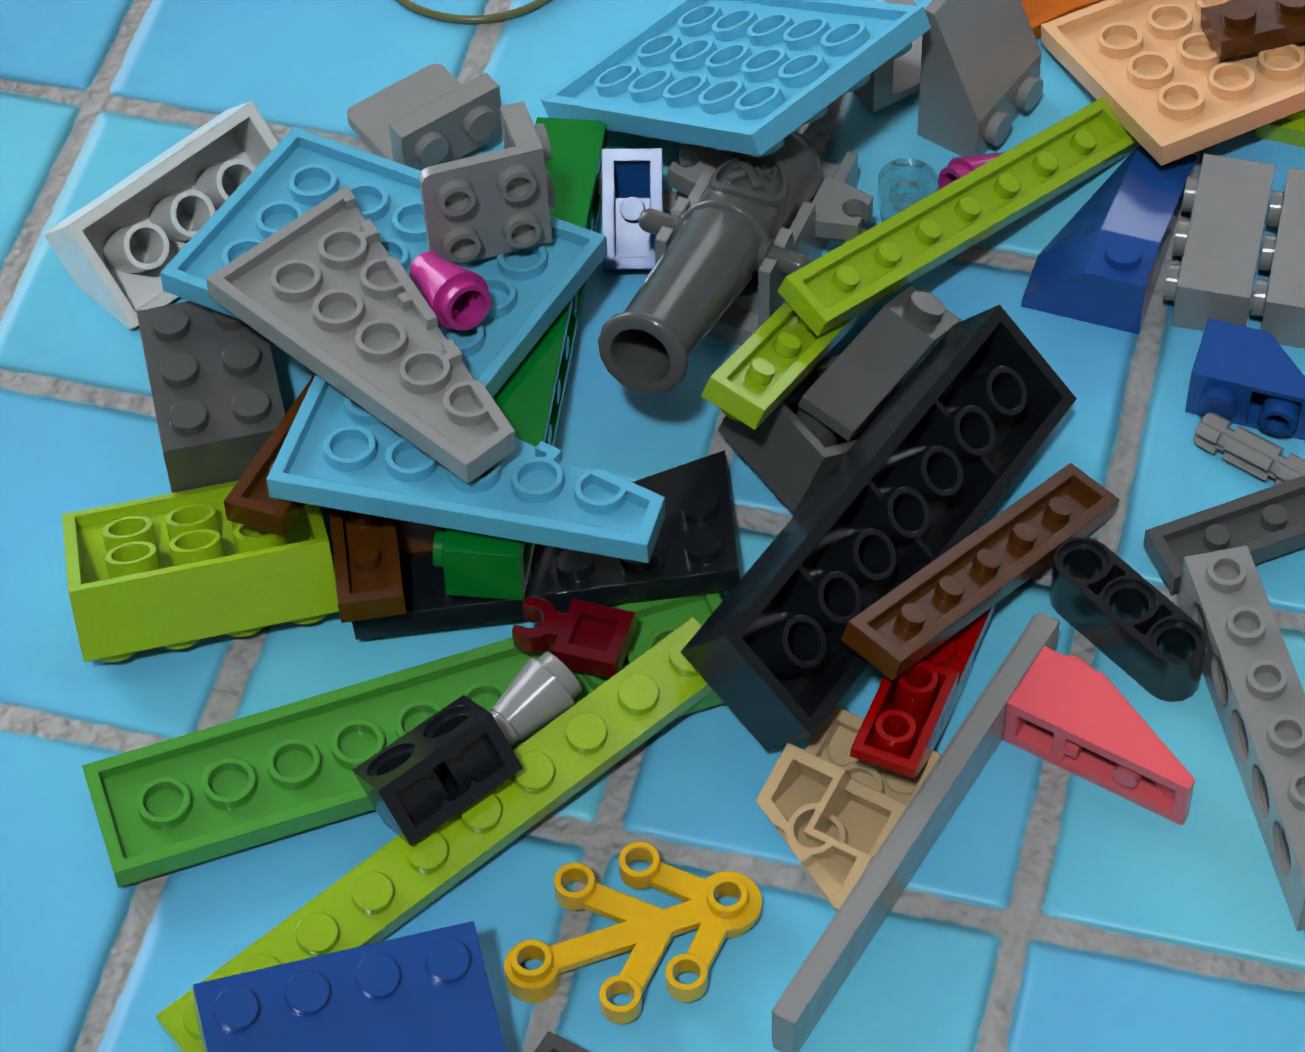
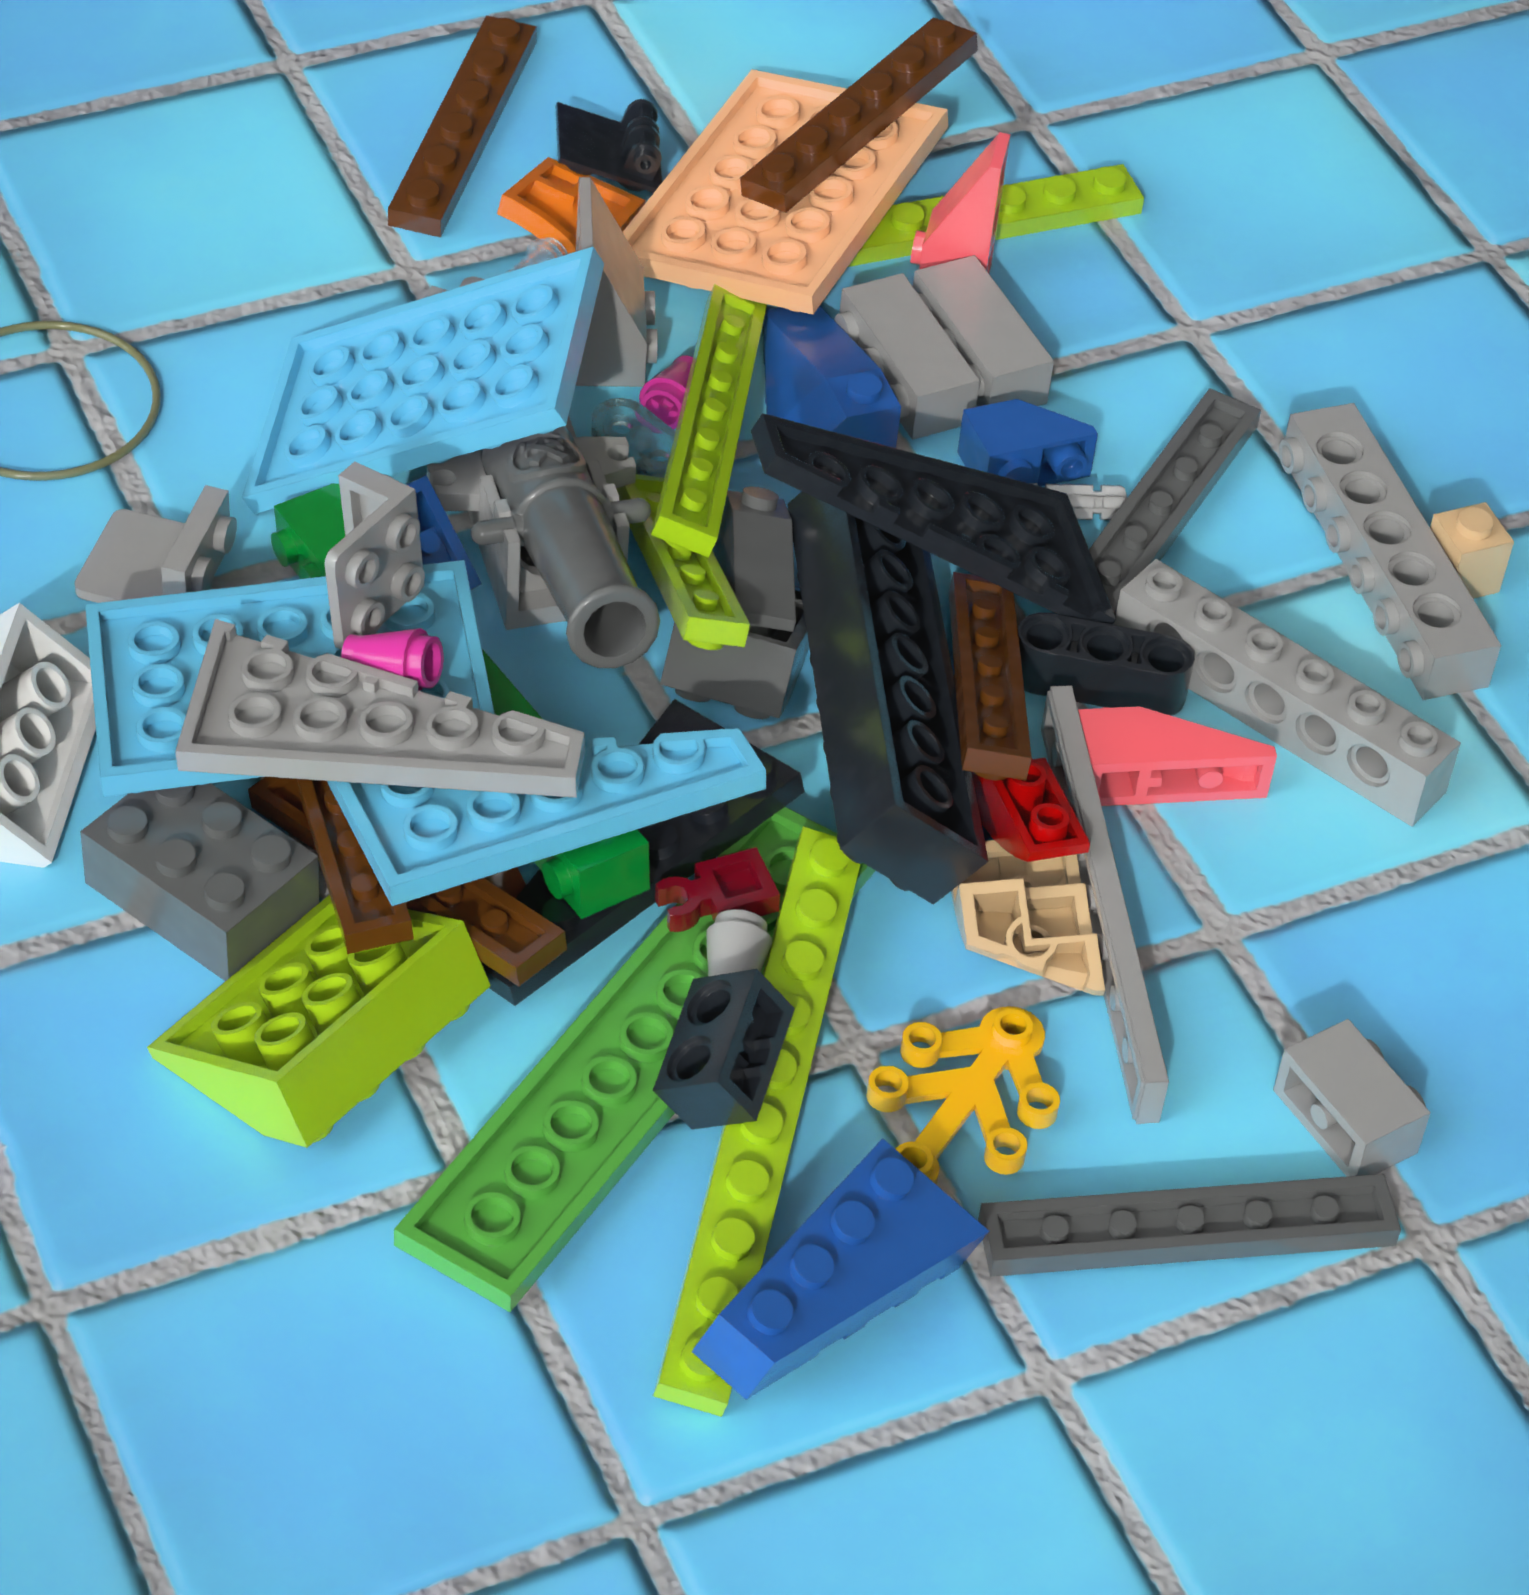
camera: 45 degrees left, 5 degrees down
none -> black wing [751,413,1116,625]

